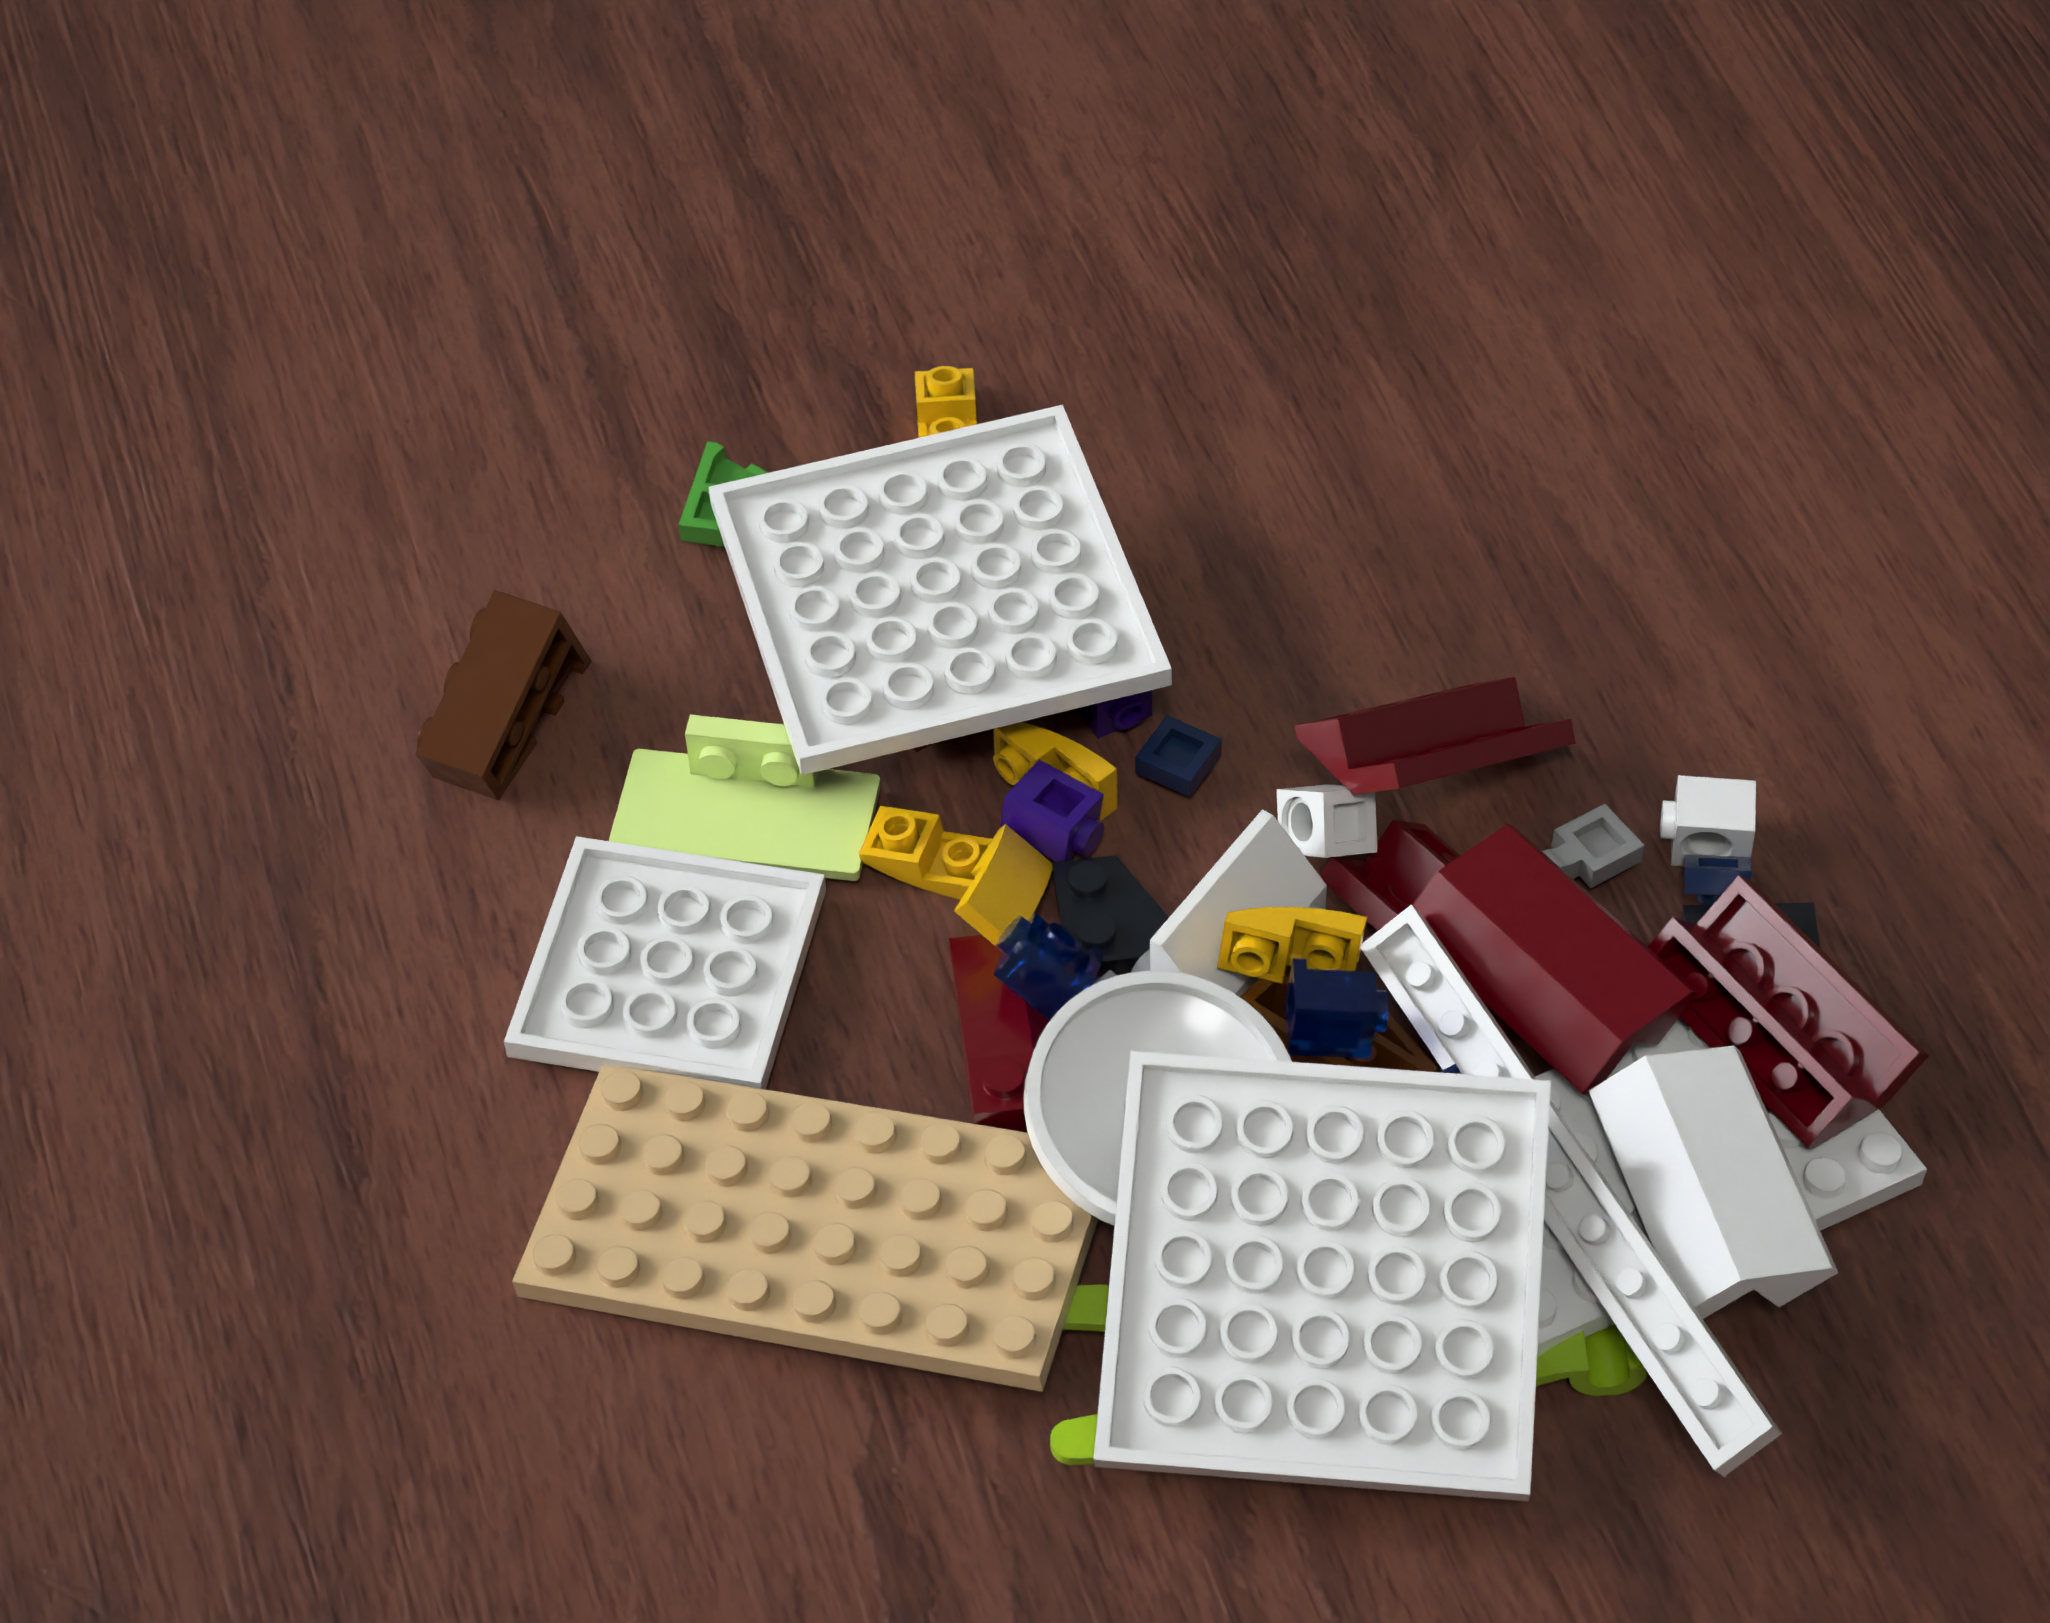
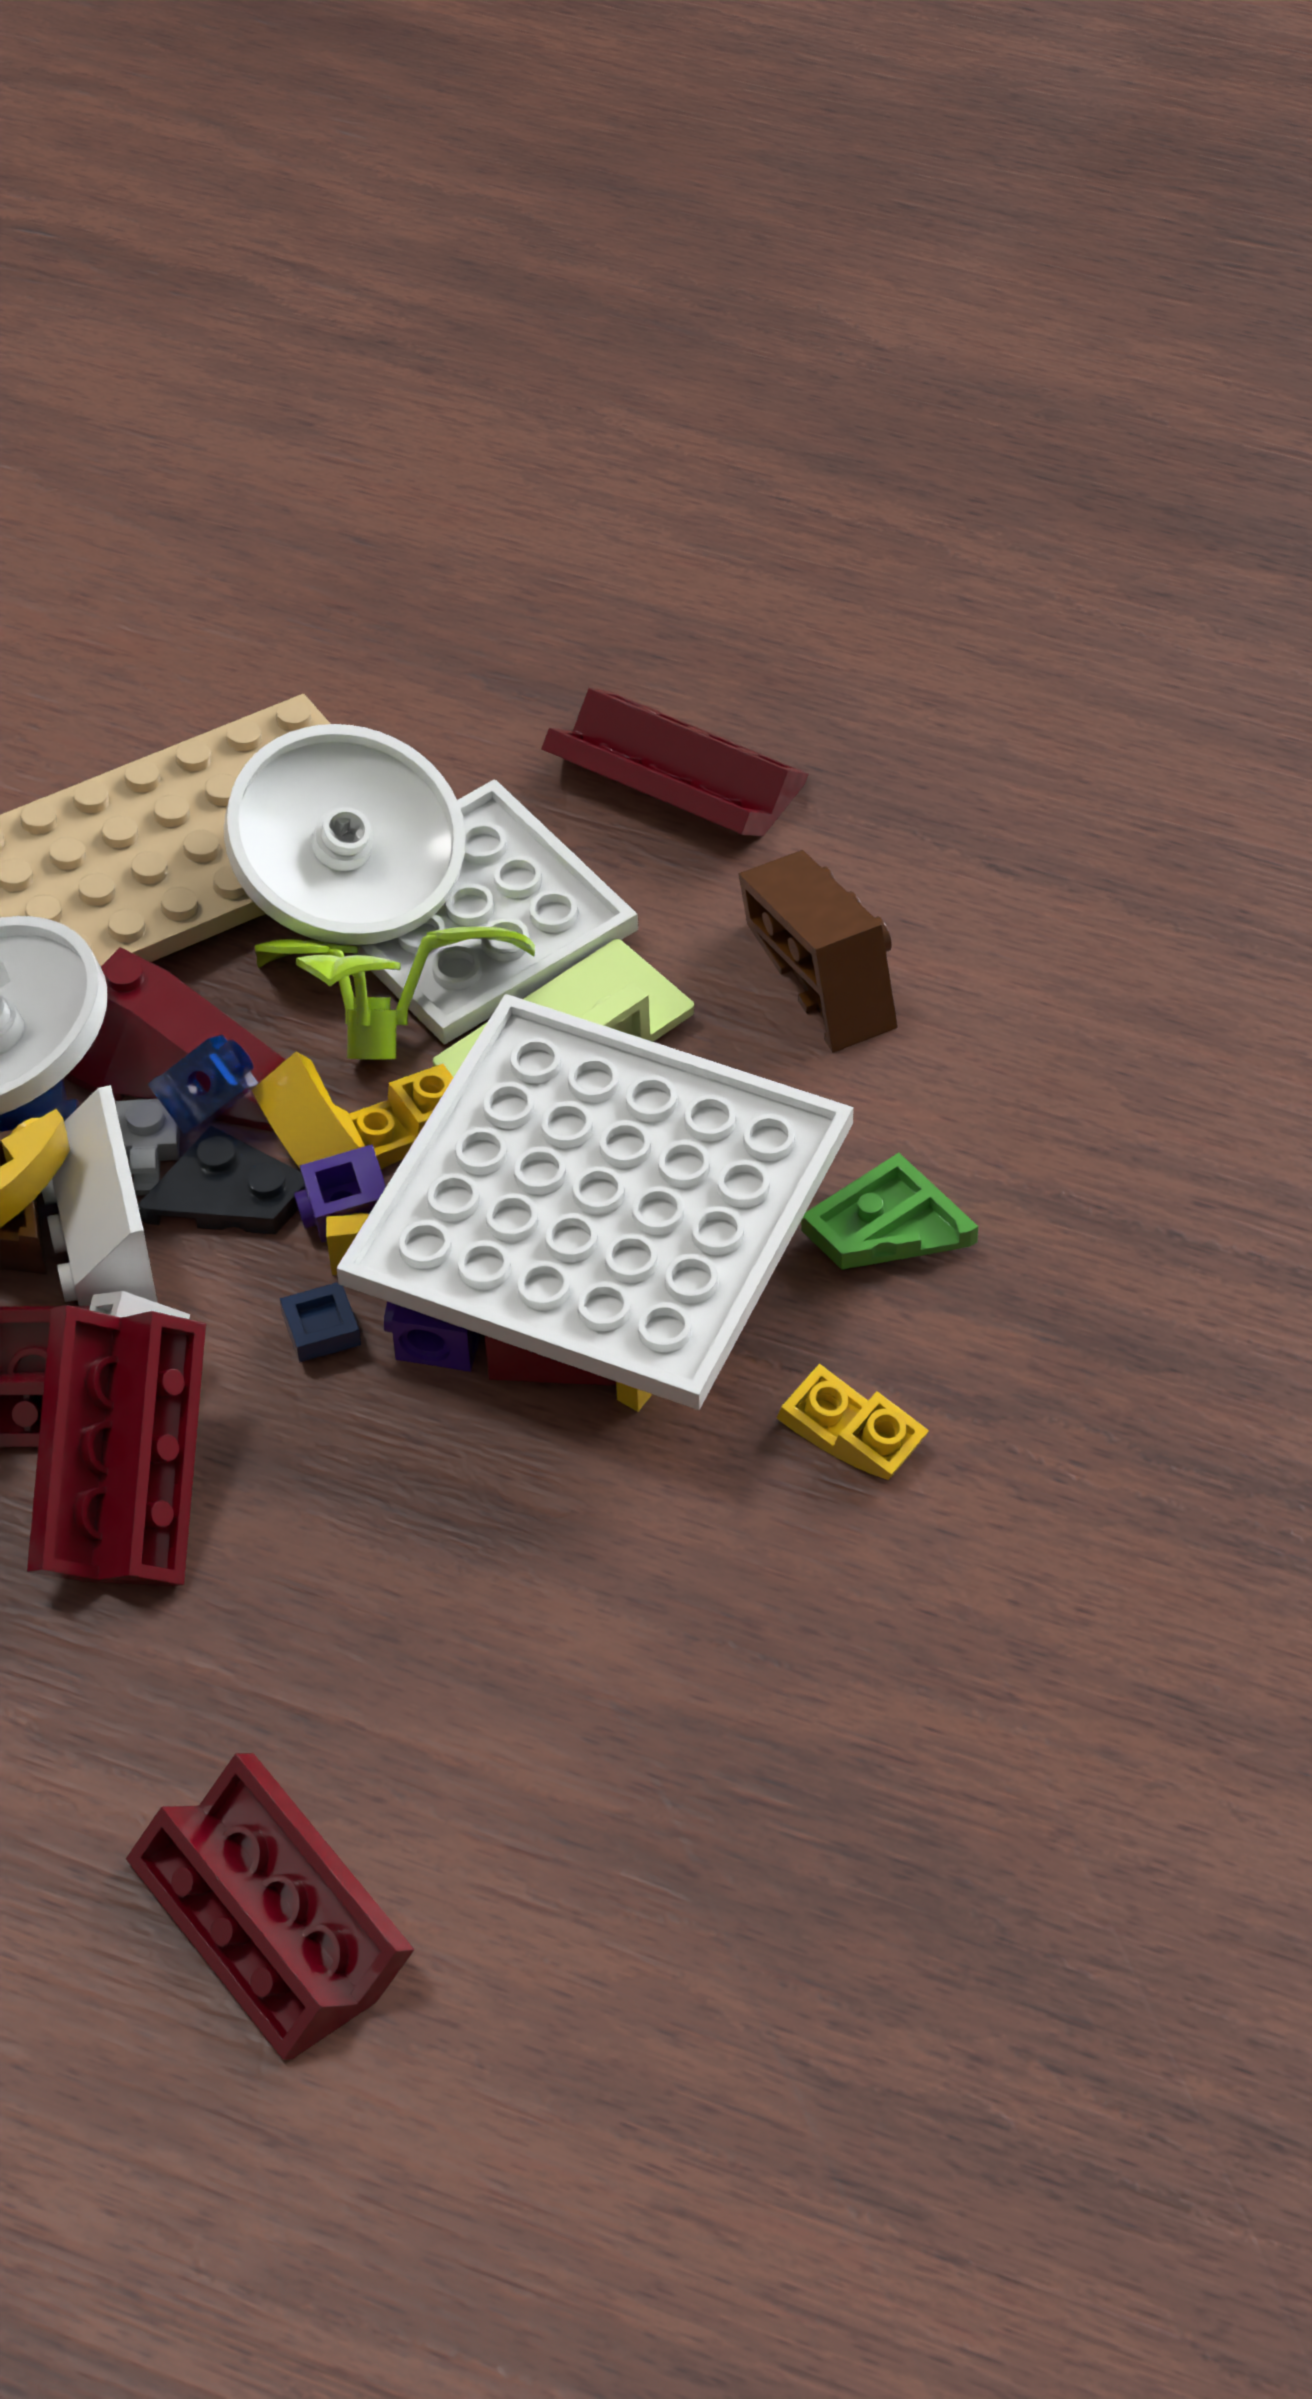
camera: 130 degrees right, 0 degrees up
none -> dark red slope [126,1753,415,2060]
none -> white dish [224,724,466,945]
none -> lime plant [255,926,535,1059]
none -> dark red slope [541,688,809,836]

